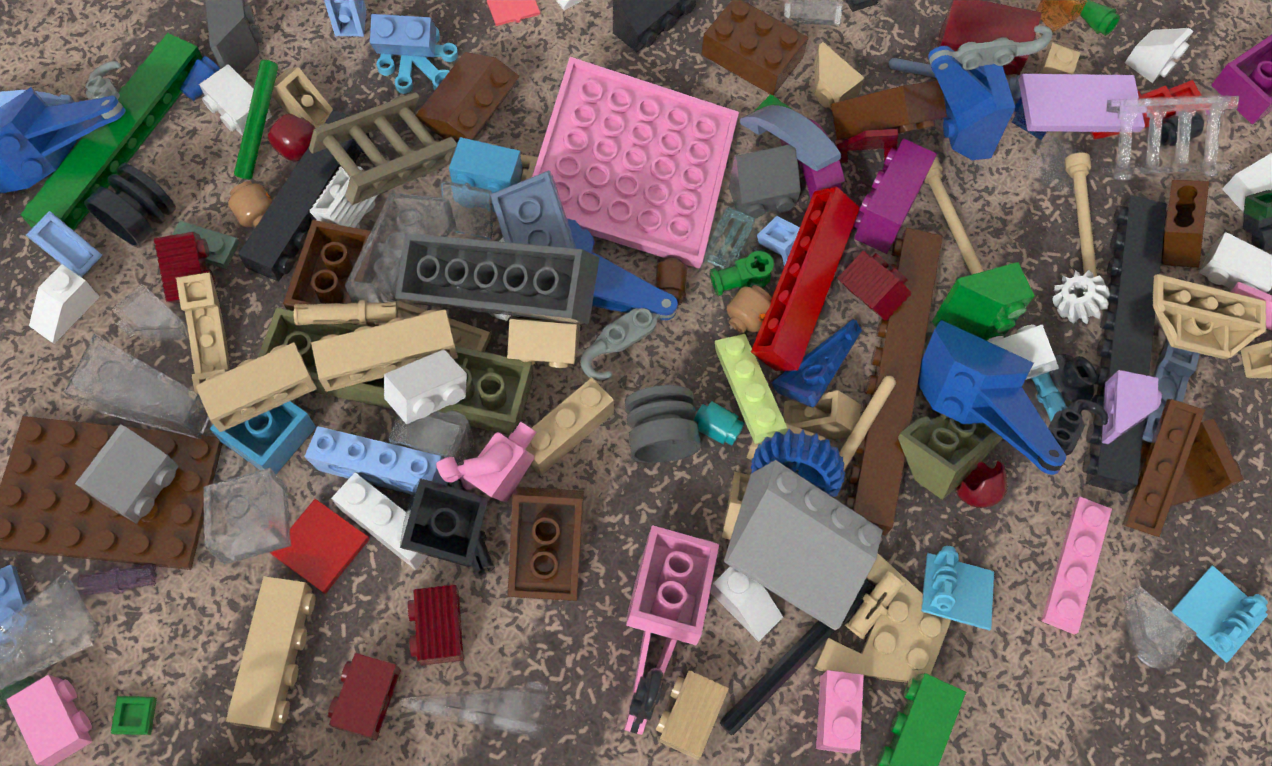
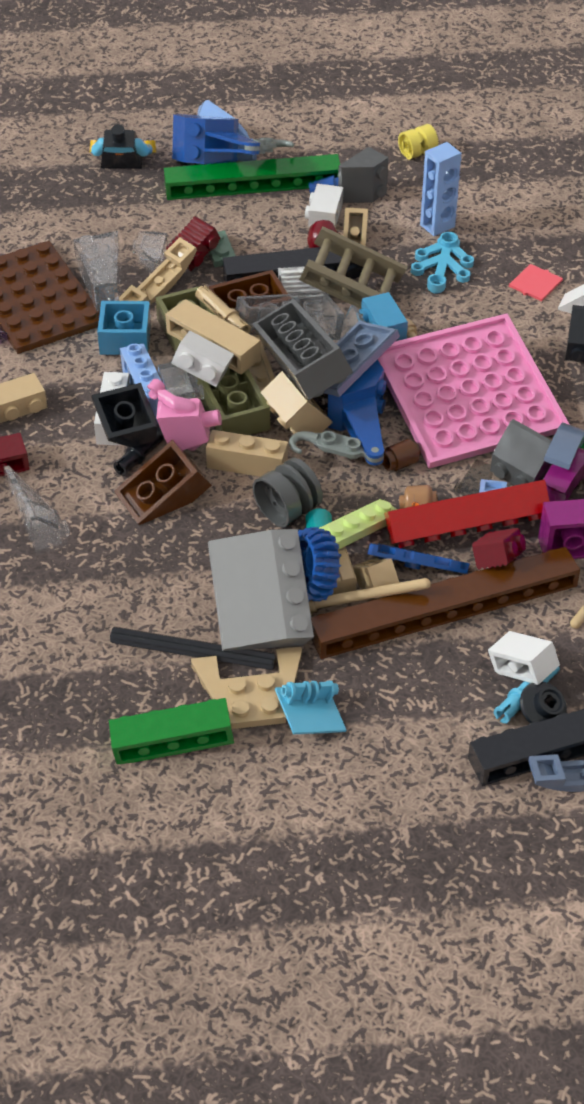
camera: 60 degrees right, 20 degrees down
light blue tile [26,211,102,278] -> none
white slope [29,264,100,344] -> none
light grey slope [75,424,179,524] -> none
black wheel [84,163,176,248] -> none
tan brick [195,342,317,432] -> none
clear brick [204,468,291,565] -> none
medium nougat head [228,181,273,228] -> none
green axle [234,59,278,180] -> none
red tile [270,499,370,594] -> none
medium blue brick [370,14,437,57] -> none
dark red brick [408,584,464,666] -> none
reddish brown slope [415,52,519,144] -> none
bright pink slope [624,525,719,735] -> none
tan brick [656,670,729,760] -> none
clear light blue tile [703,207,755,269] -> none
green connector [710,251,774,296] -> none
white slope [710,566,783,642] -> none
bright pink brick [816,670,864,754] -> none
tan pin [845,570,905,639] -> none
olive wedge [898,414,1003,500] -> none
blue slope [918,320,1109,475] -> none
green slope [932,262,1035,341] -> none
dark red hair [955,461,1008,508] -> none
bright pink plate [1041,497,1112,635] -> none
lavender slope [1102,370,1162,444] -> none
reddish brown plate [1122,398,1205,537] -> none
clear slope [1122,585,1197,670] -> none
reddish brown bracket [1141,418,1244,507] -> none
medium azure hinge [1171,565,1268,663] -> none

